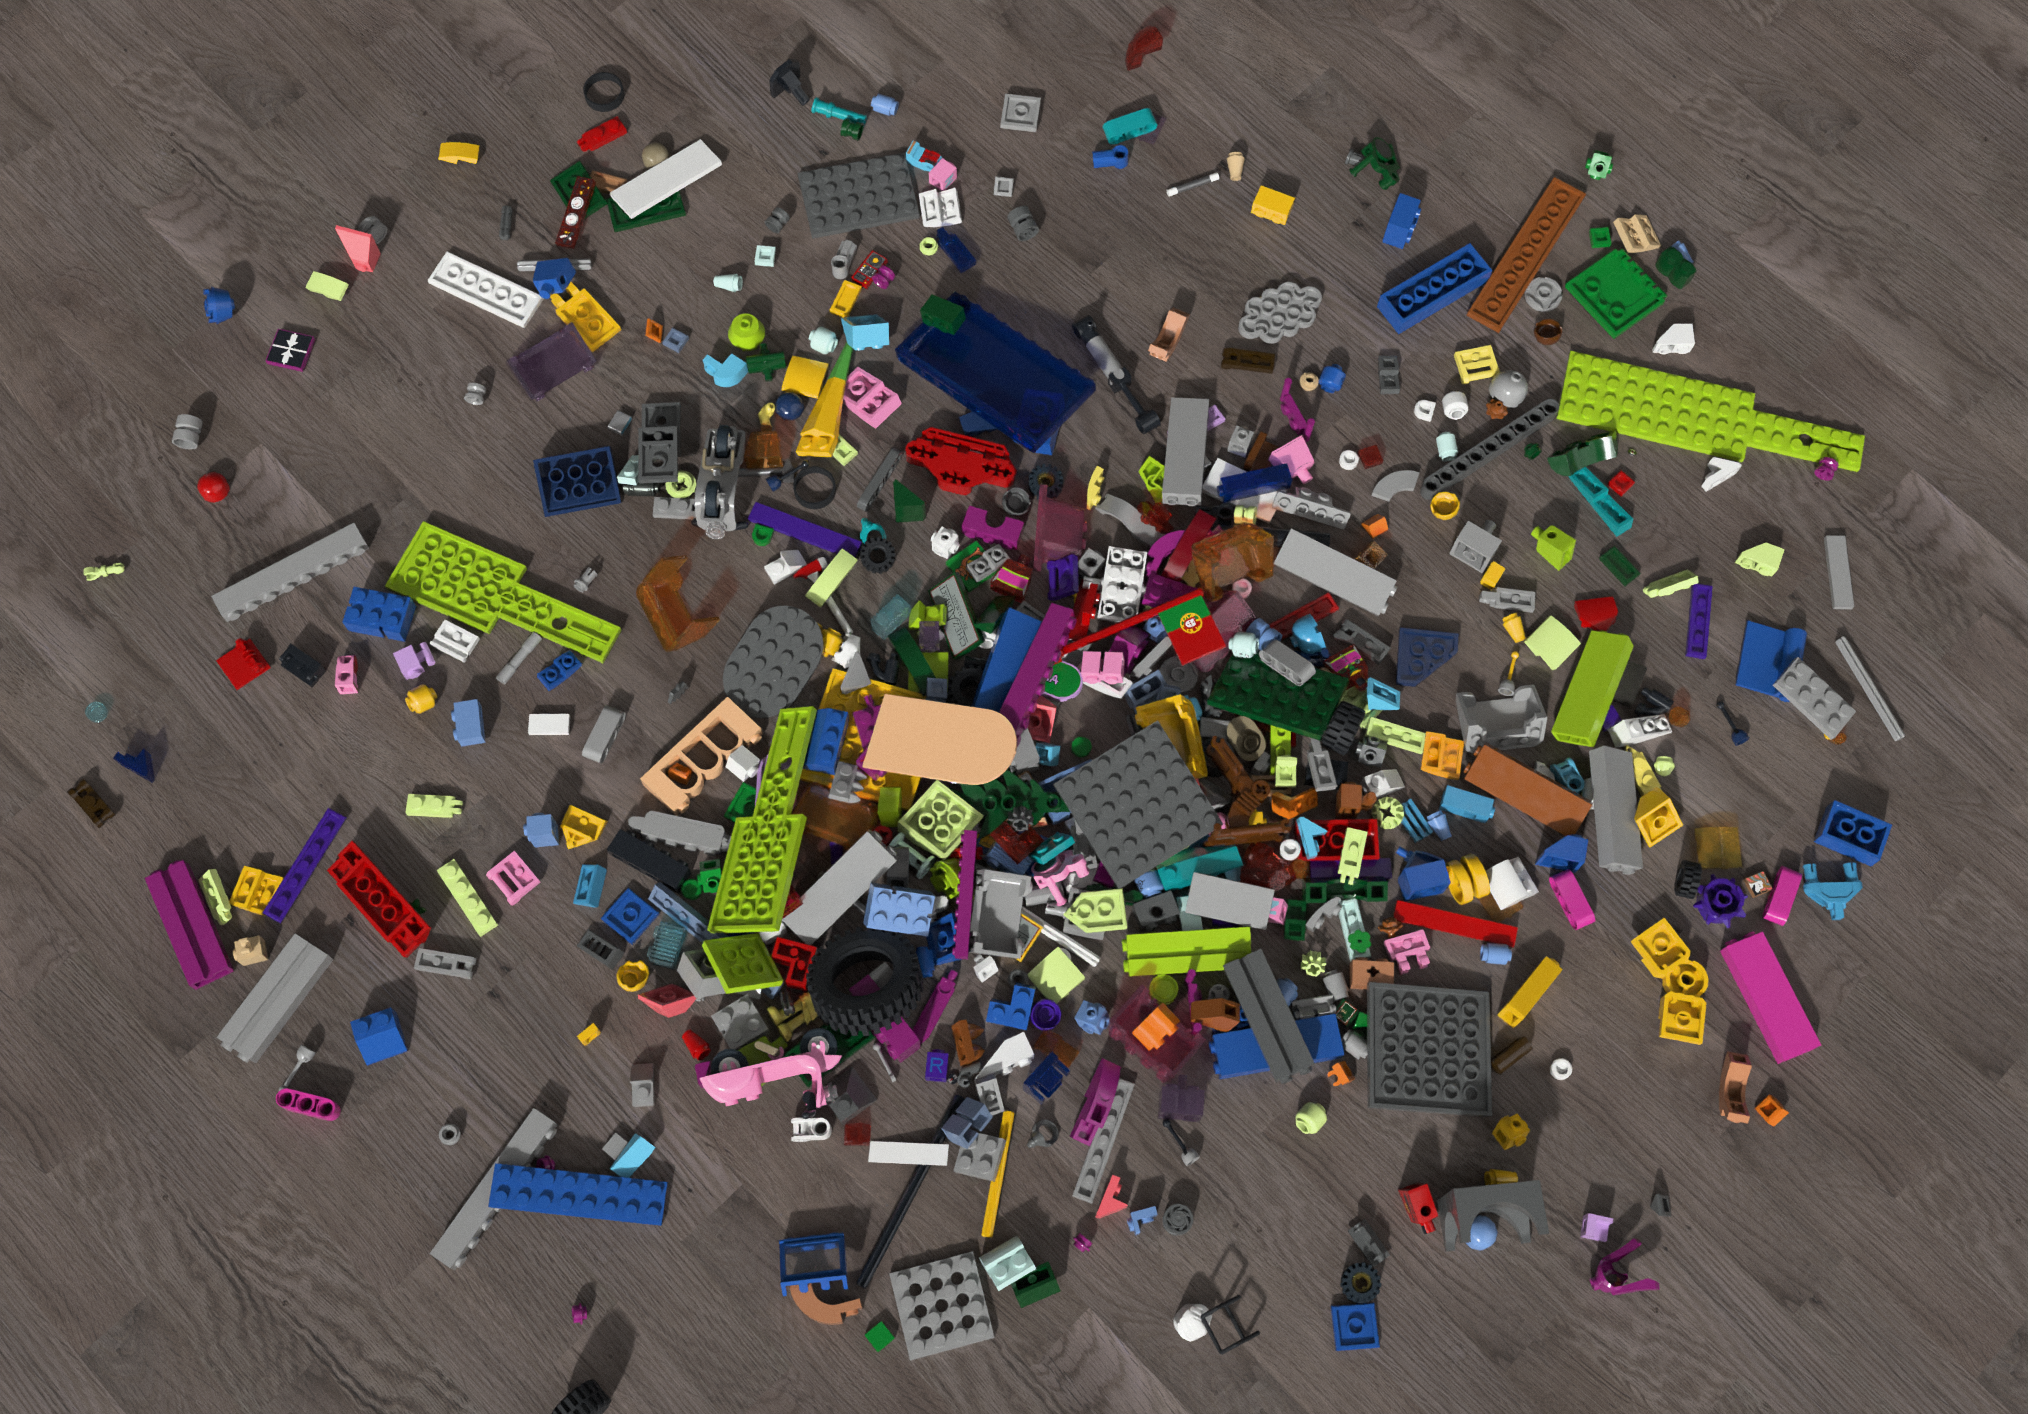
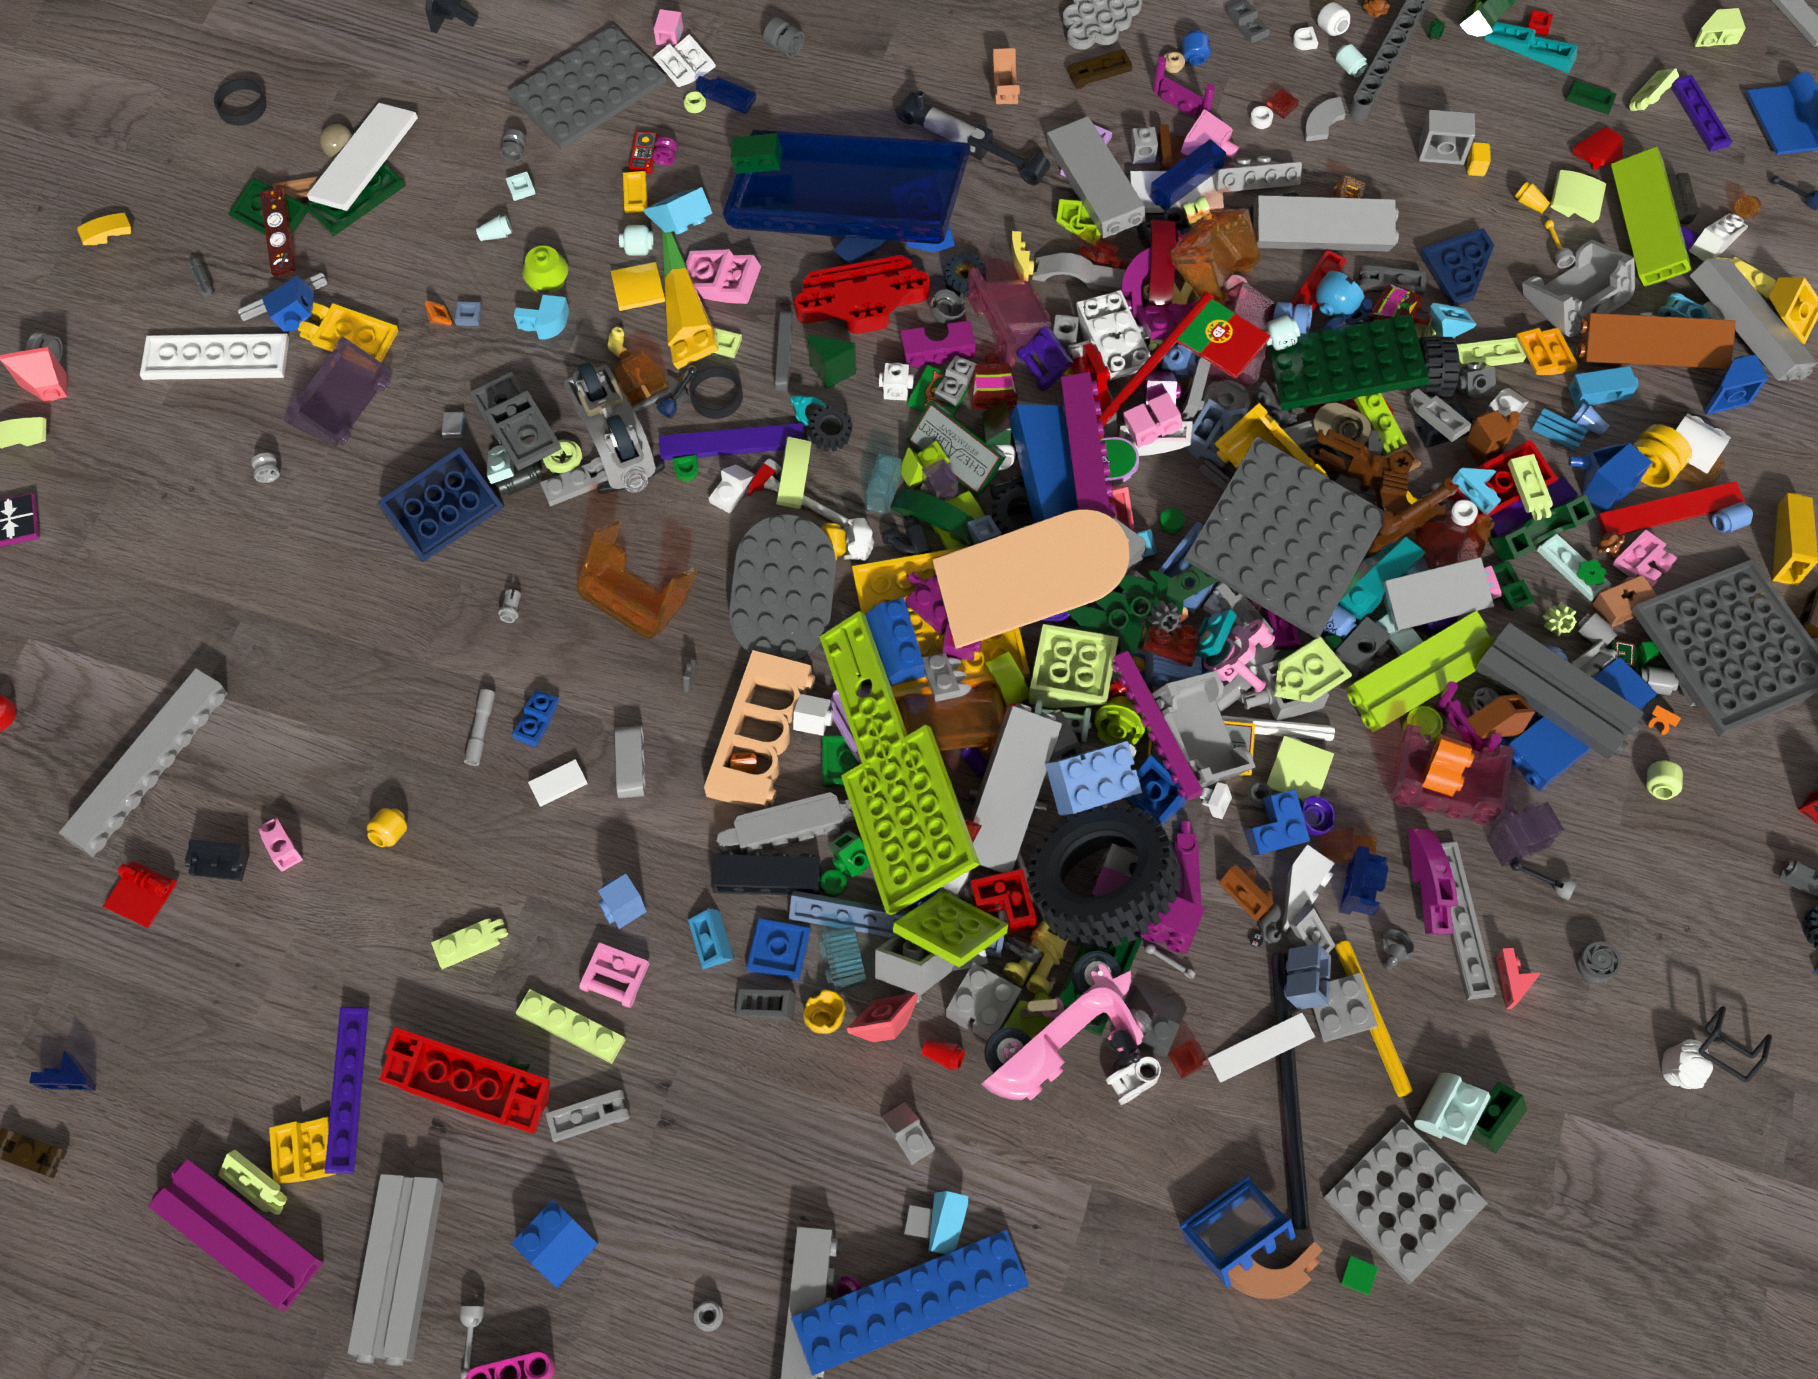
camera: 25 degrees left, 5 degrees down
tan brick [233,935,268,966] -> none
blue piece [342,587,416,642] -> none
lime piece [385,521,621,663] -> none
lavender brick [393,642,436,680] -> none
white plate [430,620,480,663] -> none
medium blue brick [451,699,486,746] -> none
yellow slope [560,805,608,849] -> none
red hinge [577,116,627,152] -> none
yellow tile [577,1023,601,1046] -> none
magenta slope [695,1061,712,1088] -> none
dark green pin [746,343,786,382] -> none
dark blue hair [775,392,804,420] -> none
teal pin [811,97,867,126] -> none
light grey piece [831,240,857,279] -> none
dark green wheel [840,118,864,141] -> none
light grey slope [841,652,871,695] -> none
medium azure leg [906,140,942,172] -> none
dark purple brick [925,1049,949,1082] -> none
light grey slope [994,176,1014,197] -> none
magenta plate [1073,1233,1093,1252] -> none
medium blue brick [1075,1000,1110,1035] -> none
medium blue bracket [1127,1206,1158,1235] -> none
light grey beam [1259,640,1316,686] -> none
orange bracket [1271,787,1318,819] -> none
yellowish green bracket [1275,755,1297,788] -> none
light grey slope [1305,897,1342,932] -> none
orange slope [1362,514,1388,539] -> none
yellowish green gear [1371,797,1404,829] -> none
yellow hair [1430,491,1460,520] -> none
light grey hinge [1479,587,1535,613] -> none
lime torso [1531,525,1576,571] -> none
dark pink beam [1549,869,1595,930] -> none
black plant [1634,687,1674,717] -> none
yellowish green plate [1654,756,1675,776] -> none

